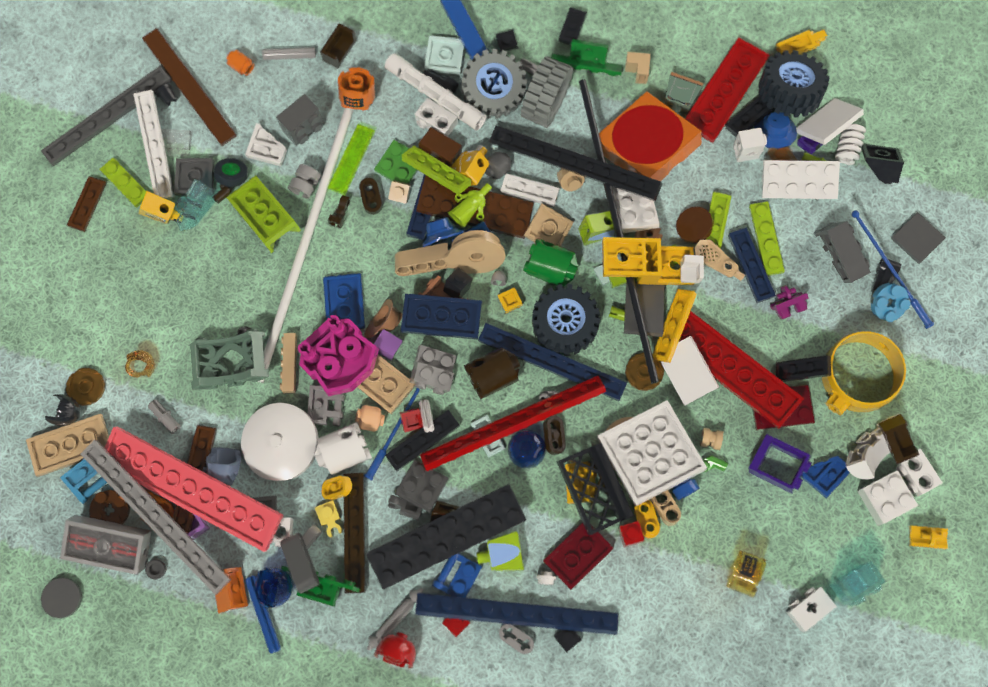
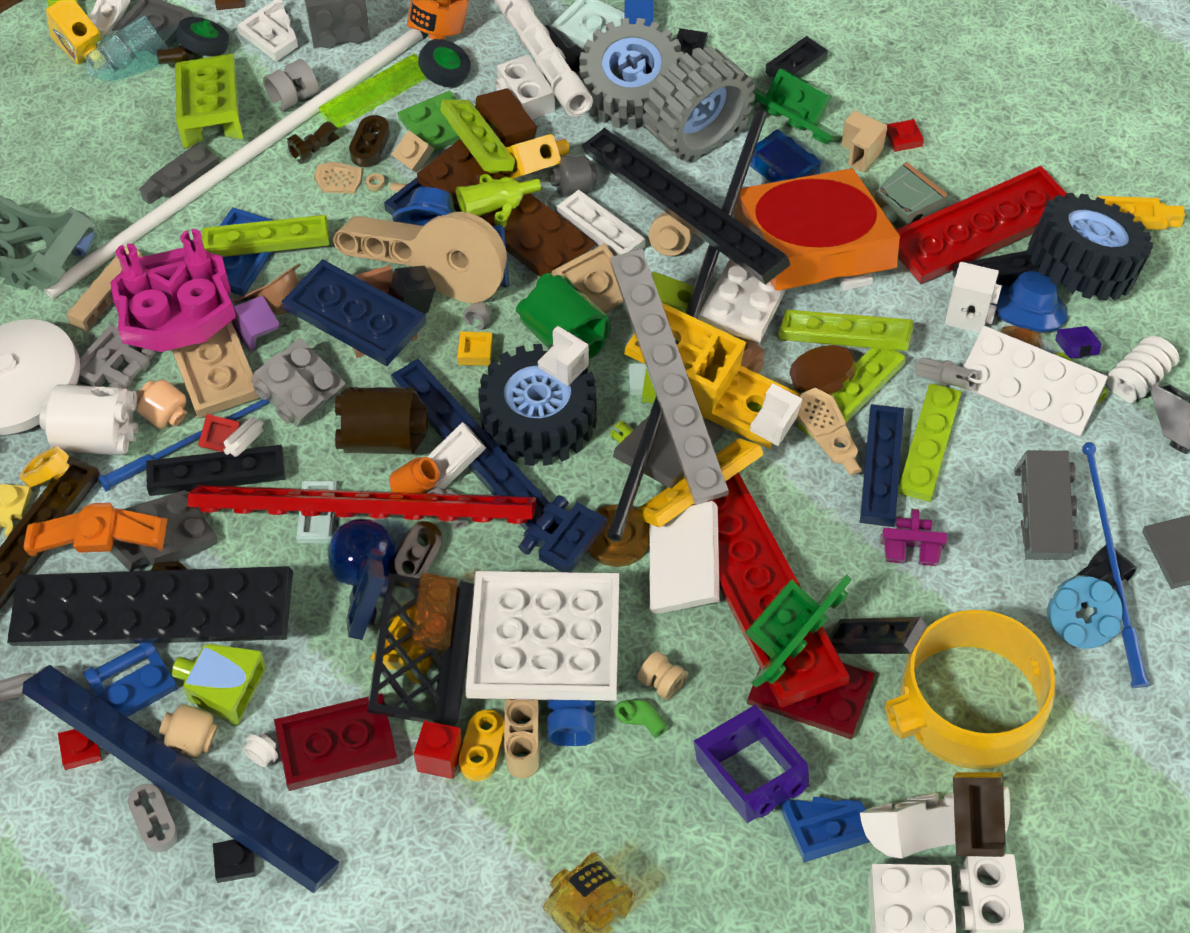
camera: 25 degrees right, 20 degrees down
white tile [796,98,864,145] -> none
none -> orange plate [24,502,168,556]
none -> dark grey hinge [139,142,219,204]
none -> tan head [159,704,218,758]
none -> lime tile [202,215,330,257]
none -> tan piece [314,162,406,194]
none -> dark blue plate [346,548,388,640]
none -> orange brick [389,457,440,493]
none -> clear orange plate [411,573,458,651]
none -> black wheel [418,39,471,87]
none -> white tile [427,422,486,489]
none -> dark blue plate [518,495,607,573]
none -> white panel [538,326,589,386]
none -> light grey plate [610,248,729,505]
none -> green bracket [744,574,852,688]
none -> clear blue brick [750,129,821,183]
none -> lime tile [778,309,914,351]
none -> red plate [886,119,924,152]
none -> light grey axle [914,357,979,391]

